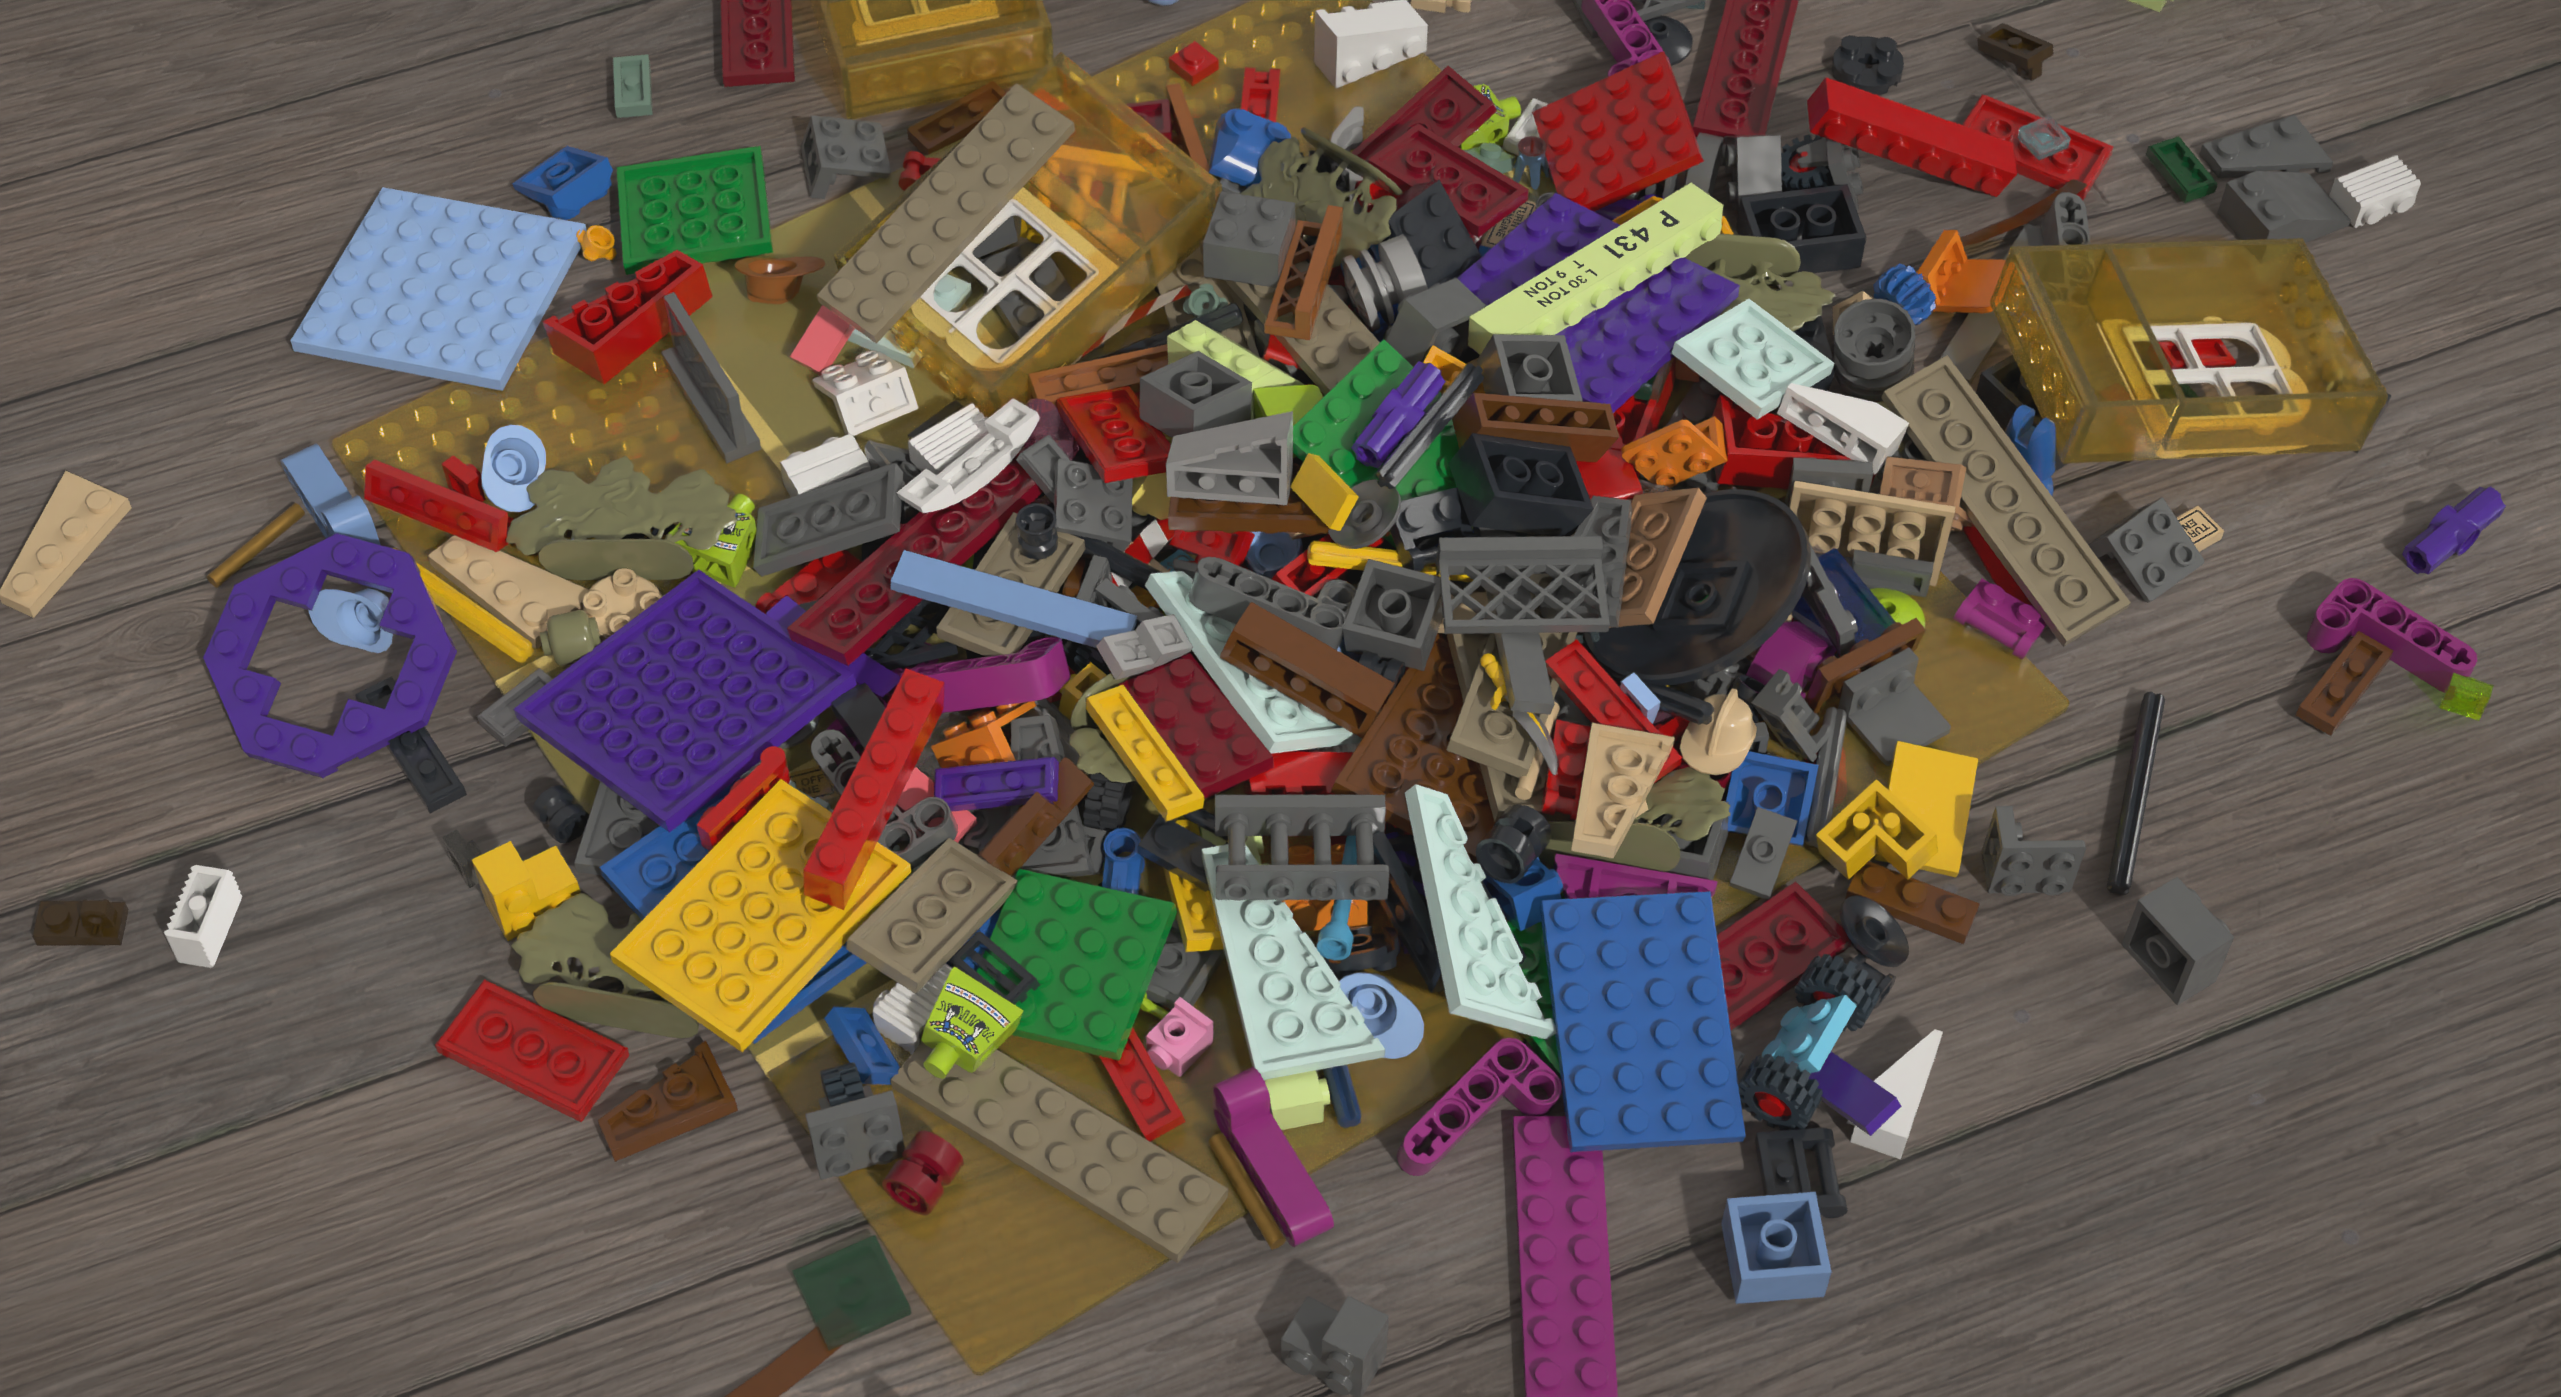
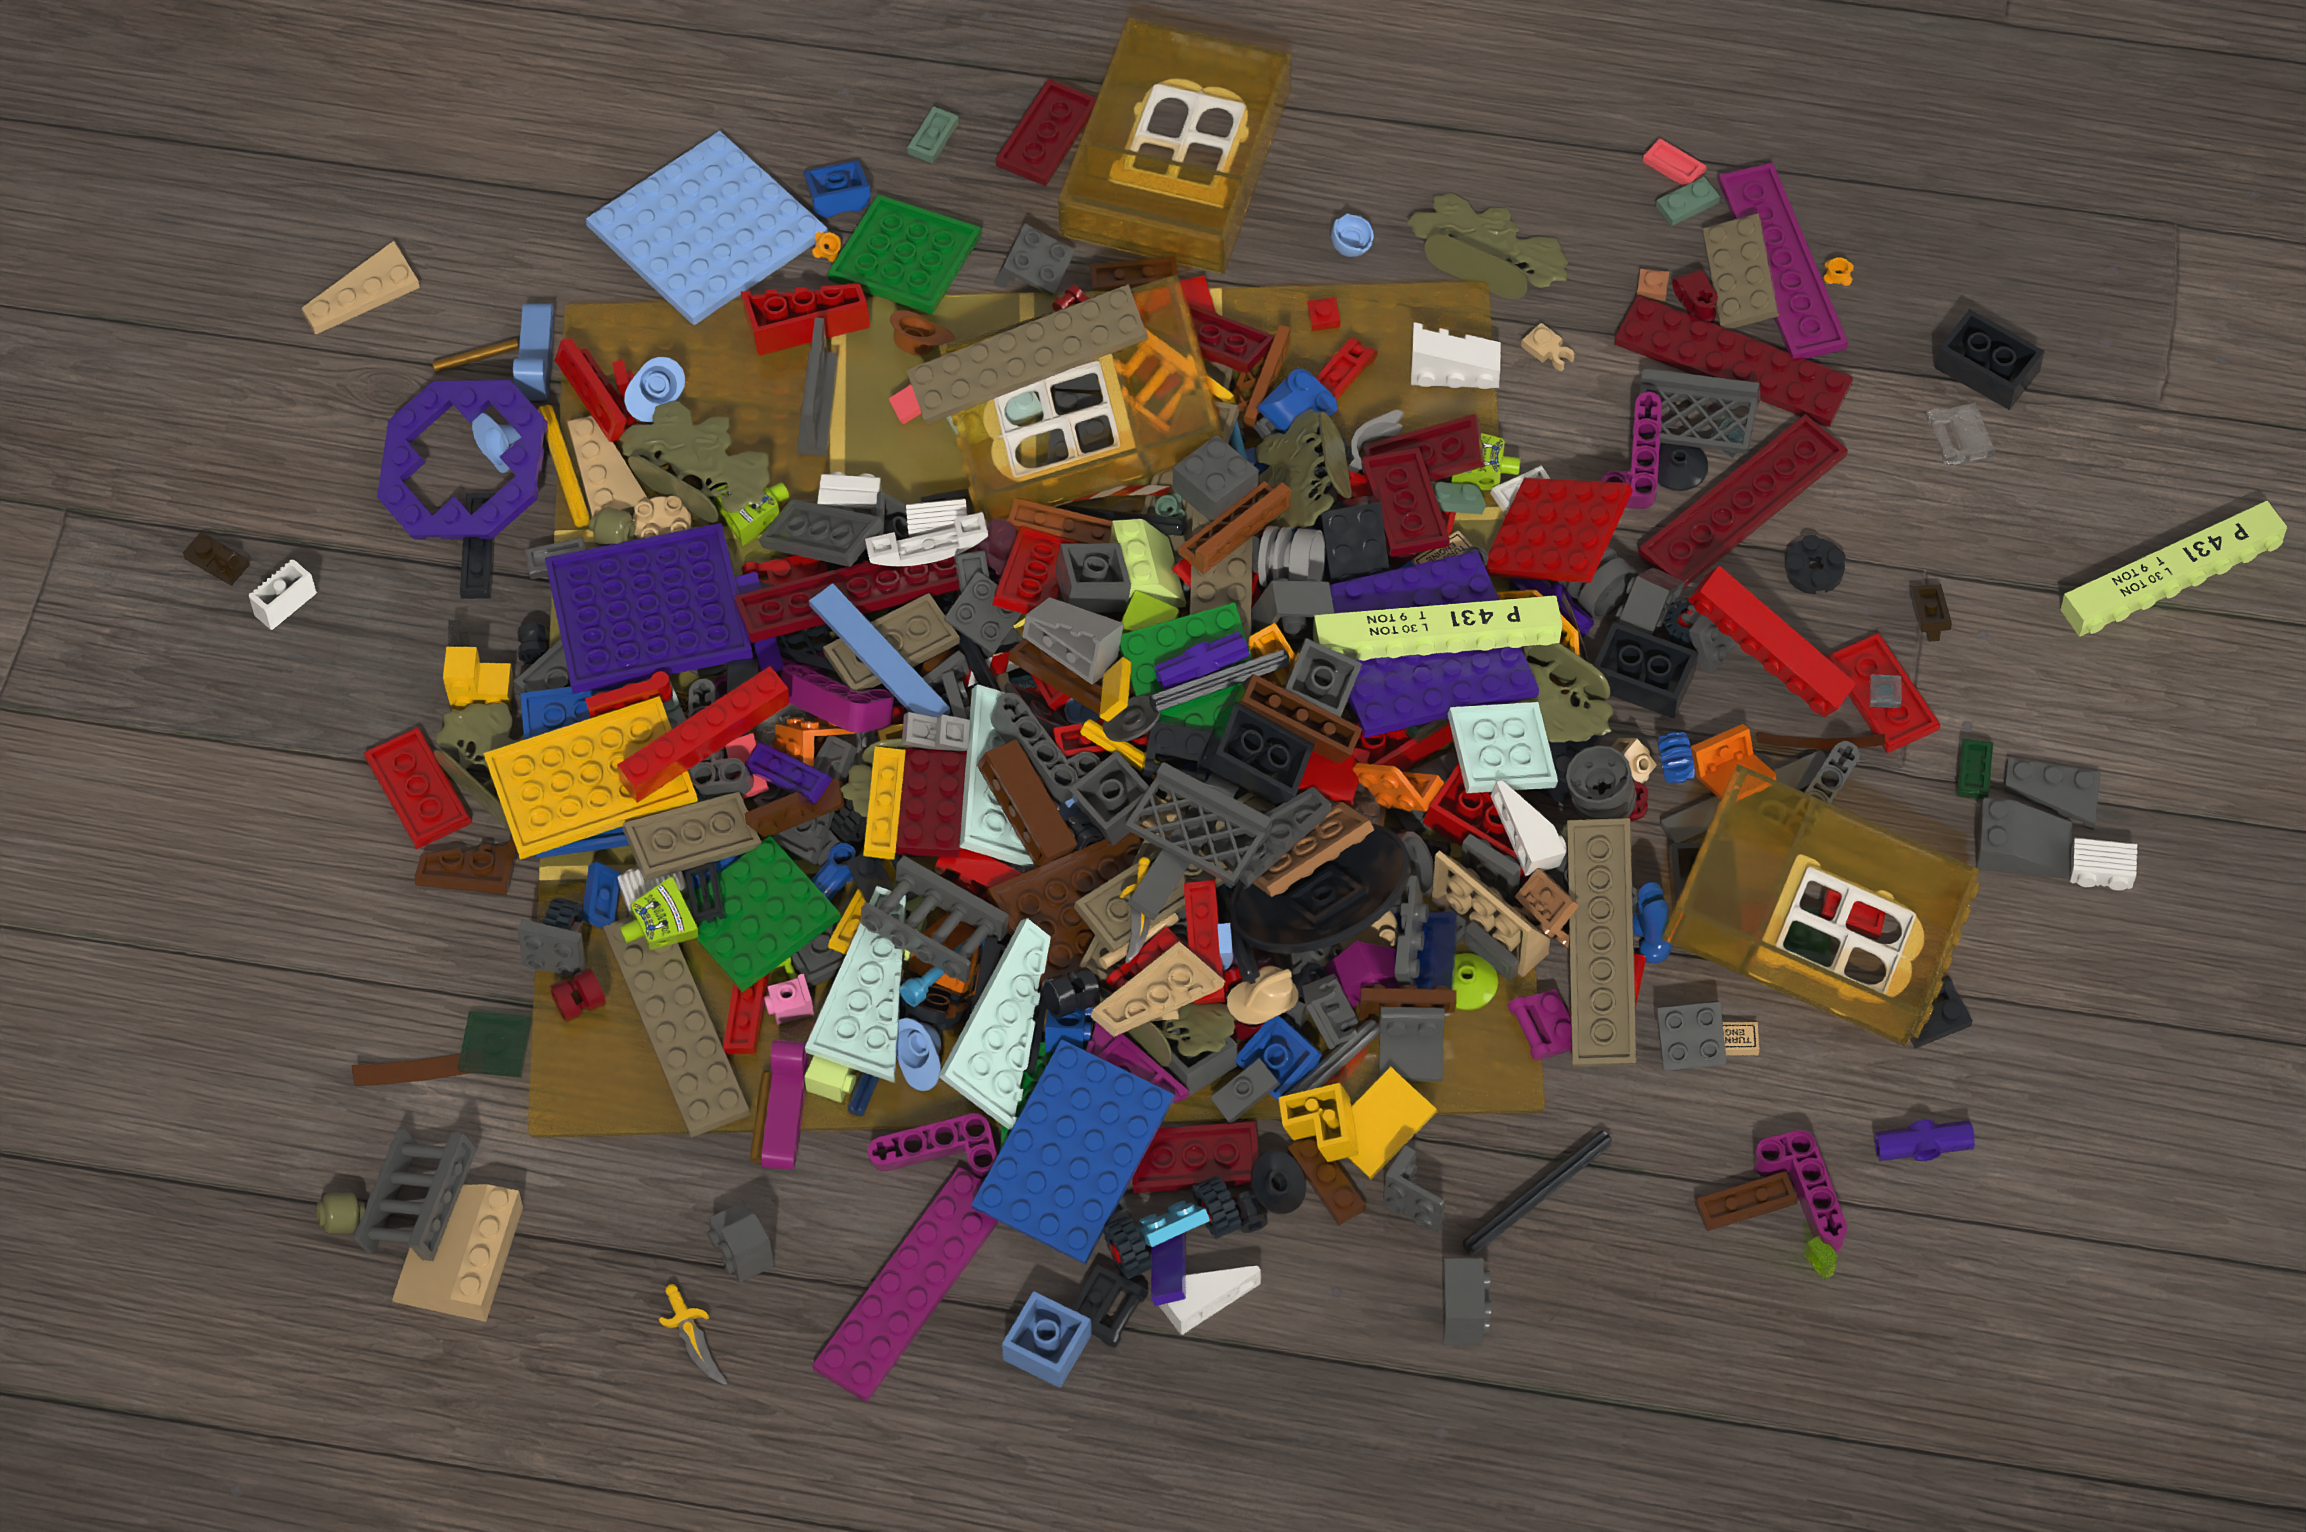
camera: 35 degrees right, 5 degrees up
white bracket [813,350,919,436] -> none
black wheel [1016,503,1058,560] -> none
flat silver piece [1513,136,1549,190] -> none

